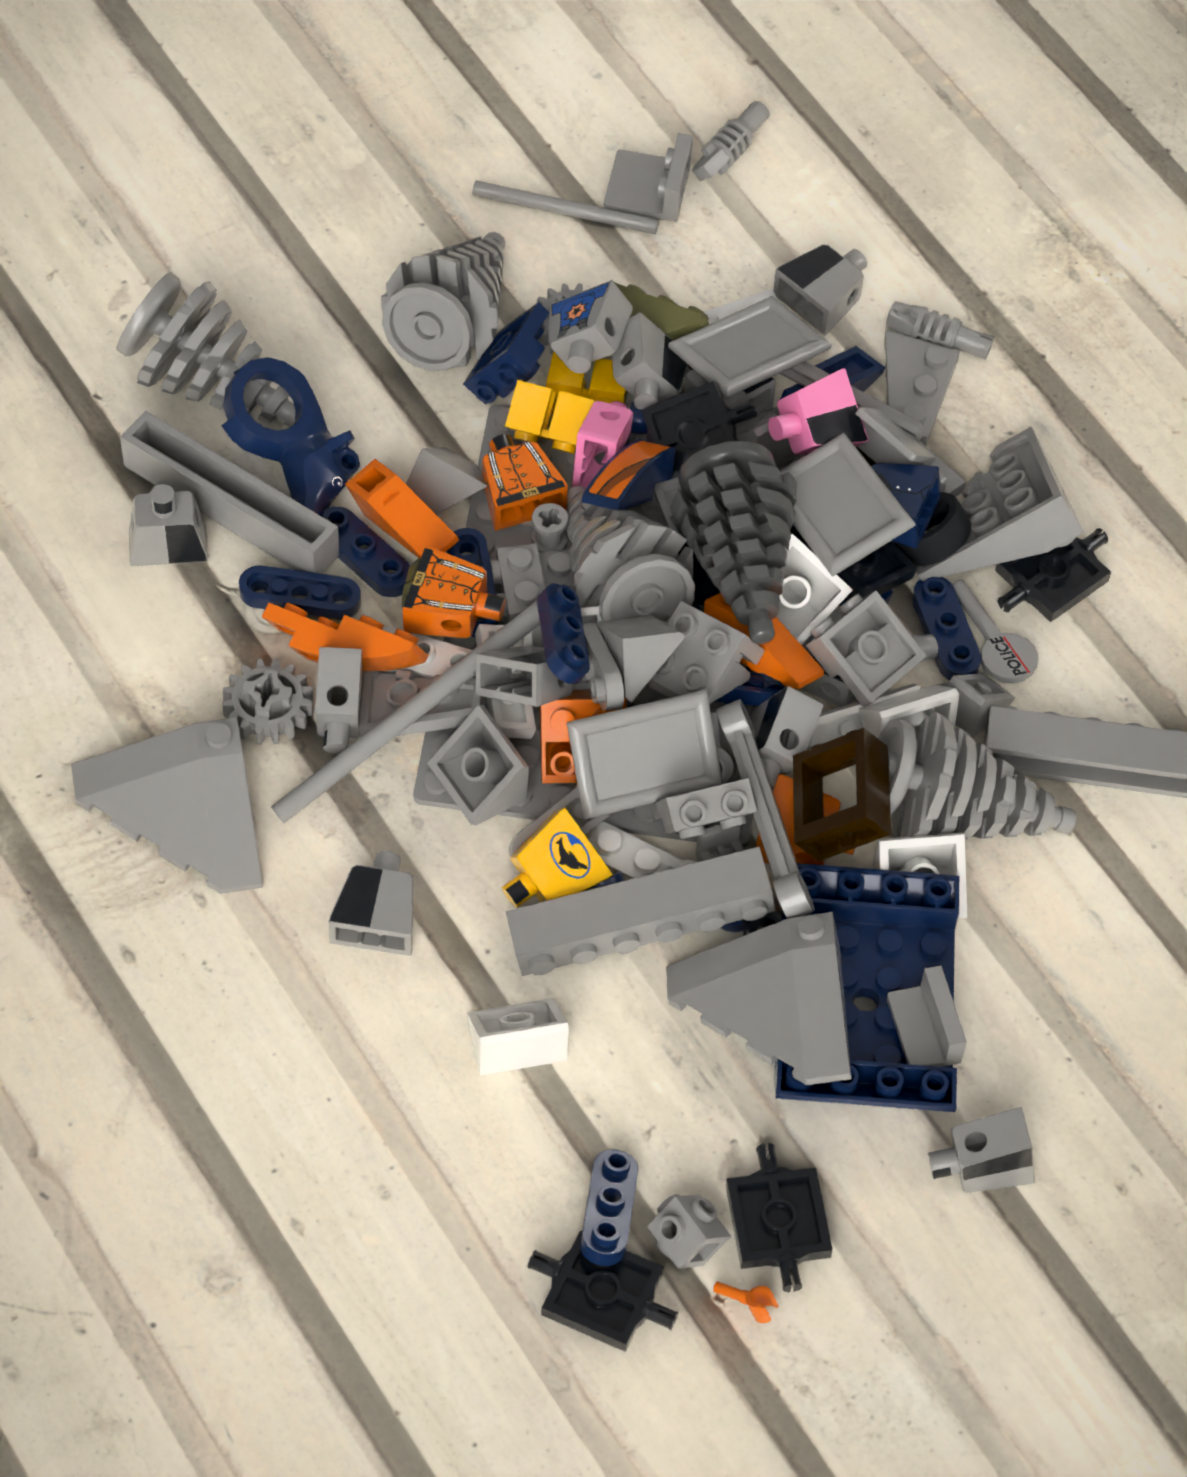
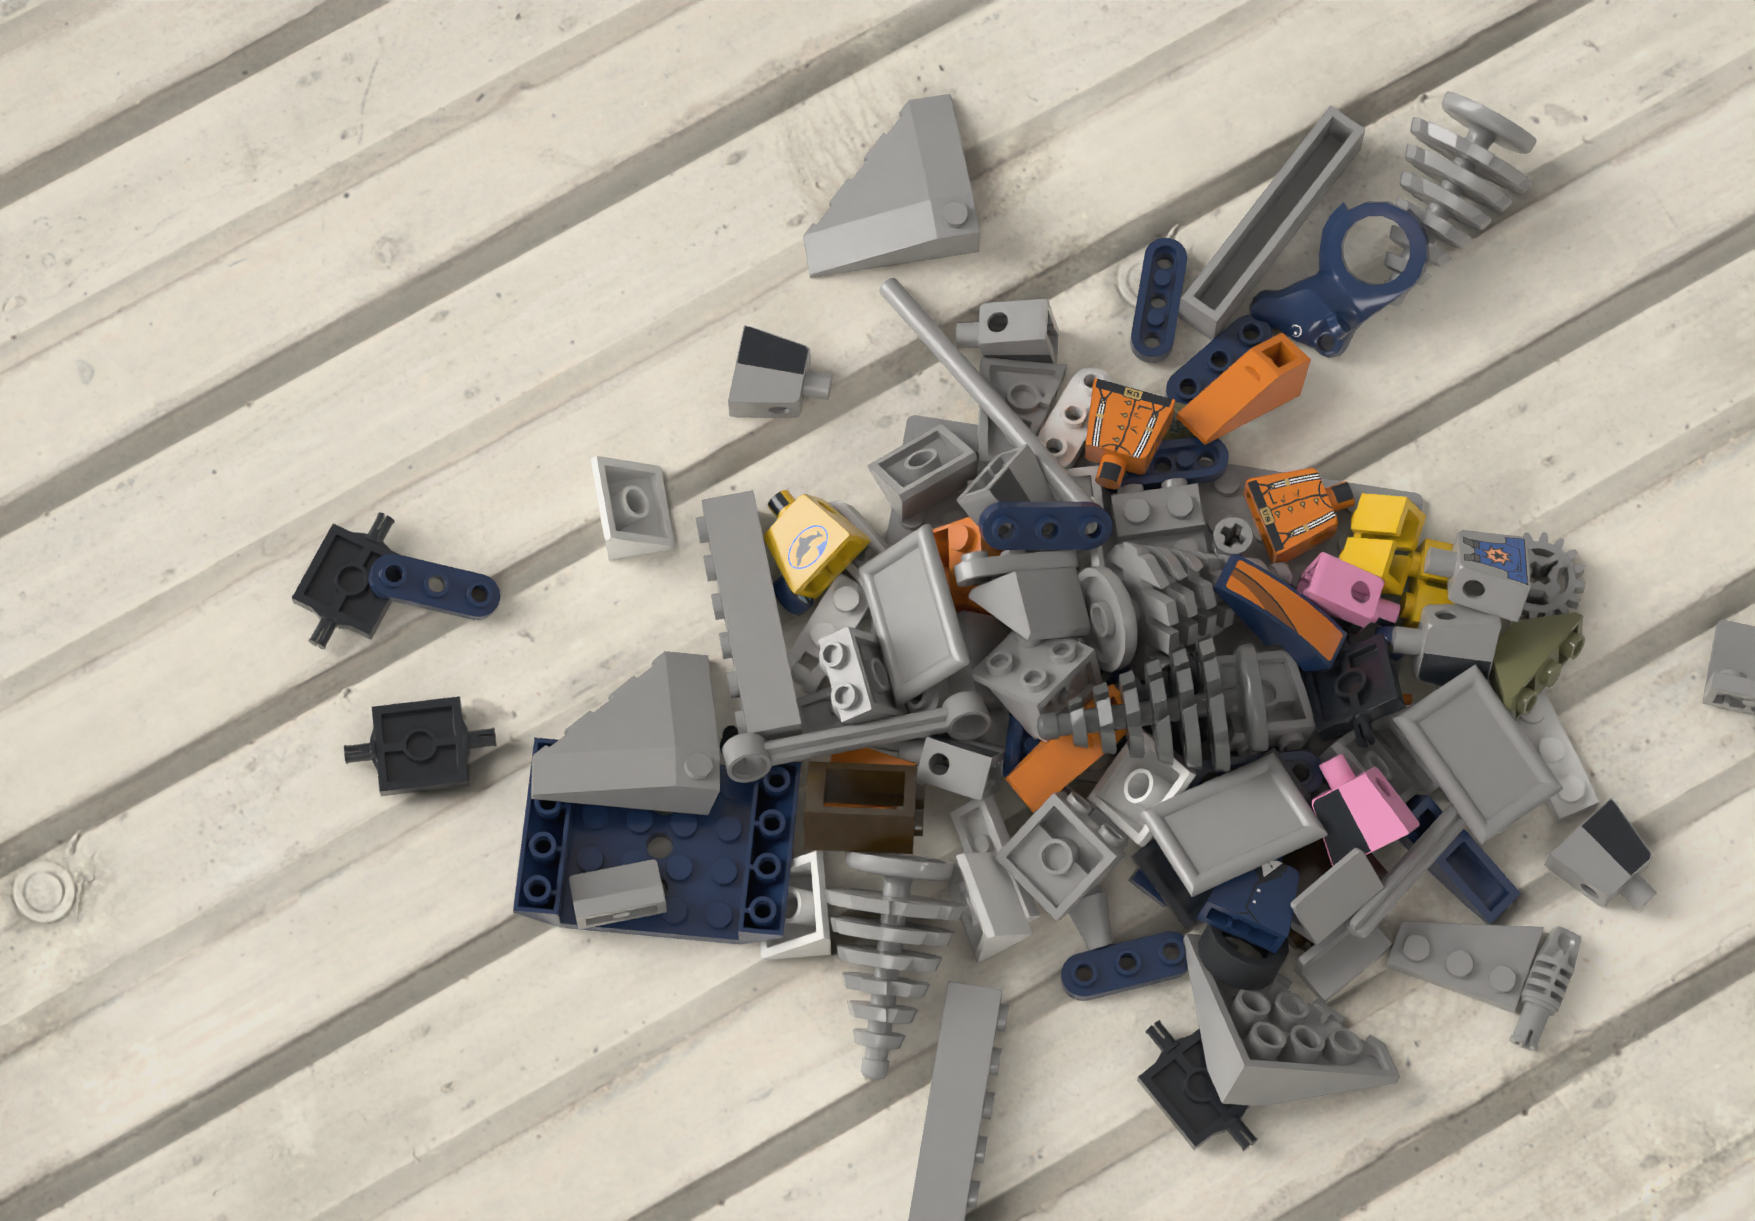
camera: 95 degrees right, 15 degrees up
light grey torso [129,484,208,566] -> none
light grey gear [222,659,313,745] -> none
orange slope [262,603,429,671] -> none
light grey plant [381,232,505,371] -> none
light grey slope [406,447,488,516] -> none
dark blue plate [463,302,550,405] -> none
light grey piece [472,180,659,234] -> none
light grey brick [647,1194,731,1269] -> none
orange hand [713,1281,779,1323] -> none
light grey slope [920,673,1015,739] -> none
light grey torso [928,1107,1035,1193] -> none
light grey piece [952,580,1038,683] -> none

